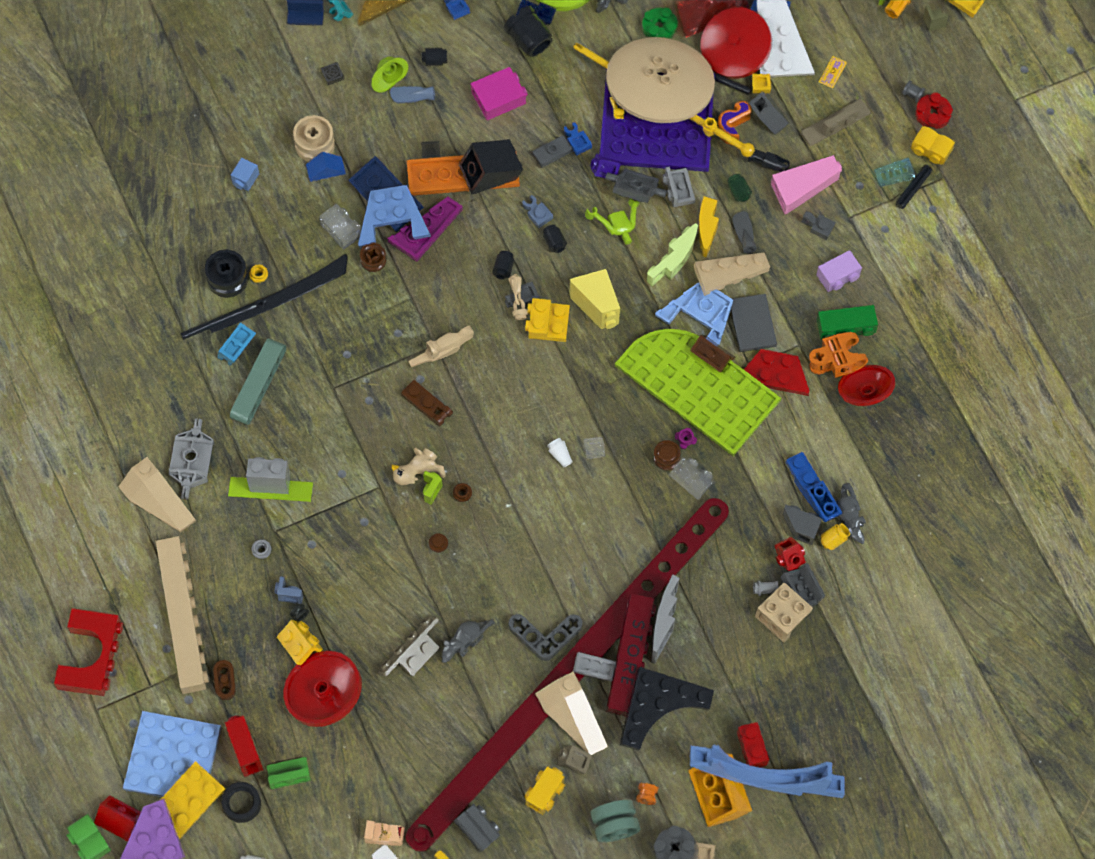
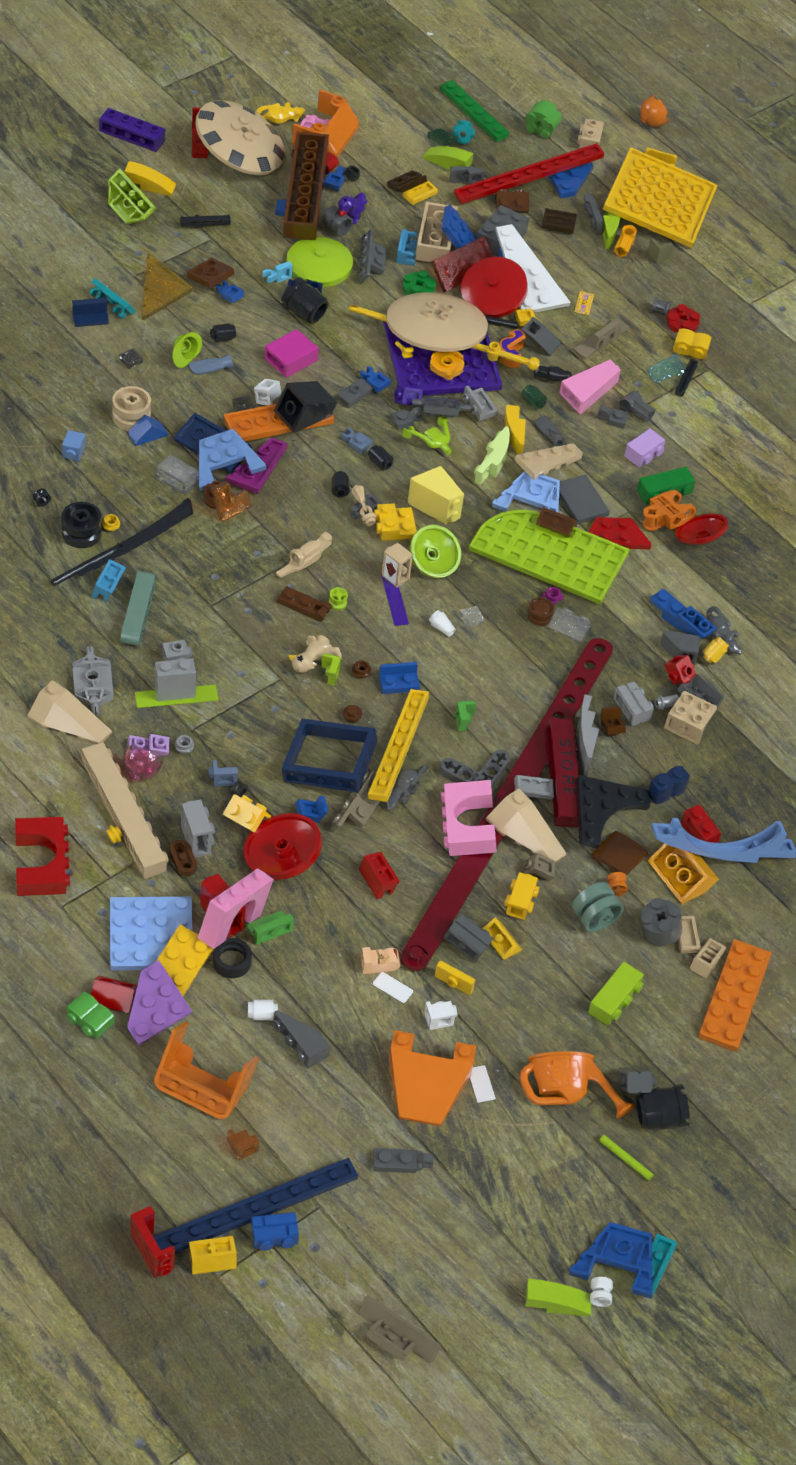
camera: 20 degrees left, 15 degrees down
none -> black bush [32,488,51,506]
none -> yellow plate [106,825,123,844]
none -> clear pink cylinder [123,745,163,781]
none -> lavender slope [127,734,169,757]
none -> light grey brick [162,640,192,661]
none -> light grey brick [181,800,215,857]
none -> bright pink arch [198,868,274,949]
none -> clear orange plate [211,481,252,522]
none -> white brick [254,379,281,405]
none -> dark blue window [282,718,378,793]
none -> blue bracket [295,796,328,823]
none -> lime wheel [329,587,348,611]
none -> red hinge [359,852,400,899]
none -> yellow plate [368,689,429,802]
none -> blue bracket [379,662,420,694]
none -> dark purple sticker [381,573,409,626]
none -> tan brick [382,542,413,588]
none -> dark grey plate [391,407,423,430]
none -> lime dish [410,525,461,578]
none -> light orange plate [430,351,464,380]
none -> bright pink arch [441,780,497,856]
none -> bright green bracket [455,701,476,732]
none -> yellow slope [482,917,523,960]
none -> reddish brown slope [591,831,648,876]
none -> reddish brown bracket [601,706,626,736]
none -> light grey brick [613,682,654,726]
none -> dark grey piece [620,391,656,422]
none -> dark blue brick [649,766,690,804]

